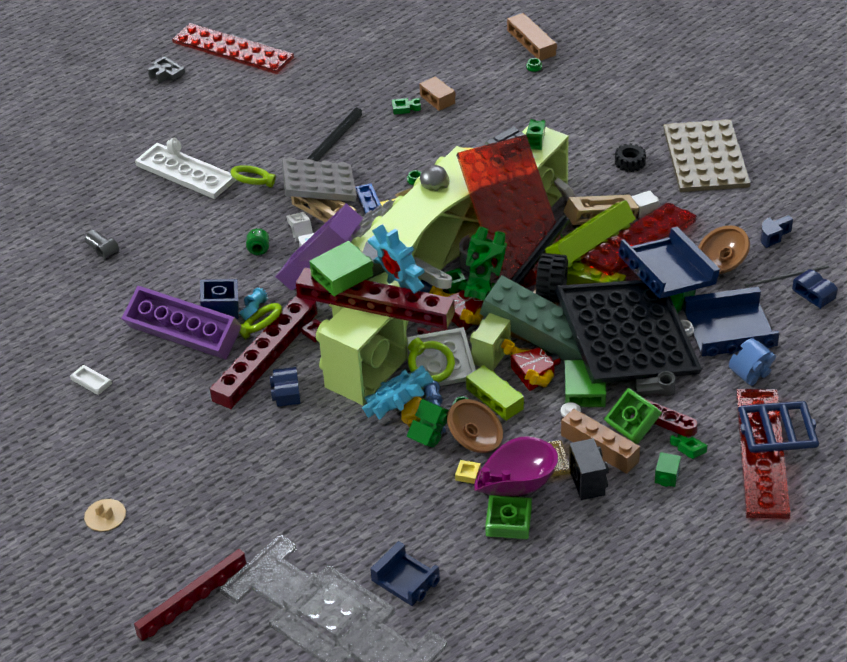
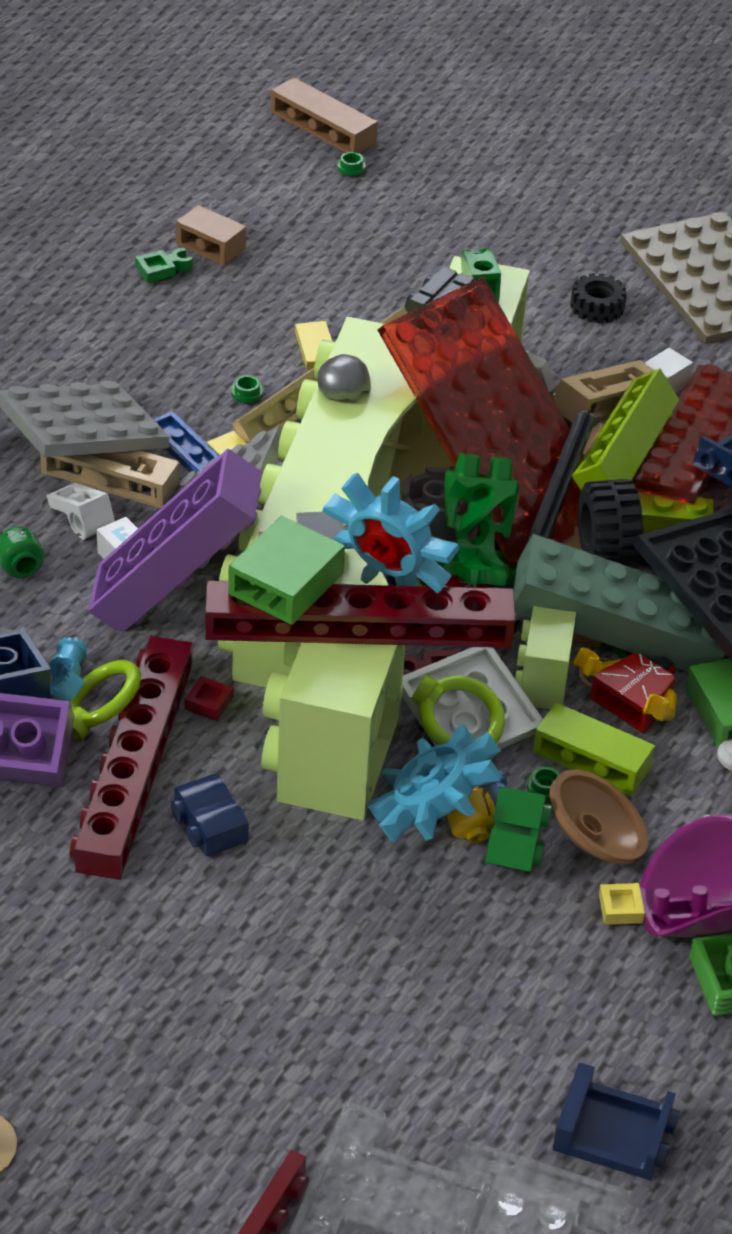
camera: 25 degrees left, 0 degrees up
black axle [307,107,362,162] -> none

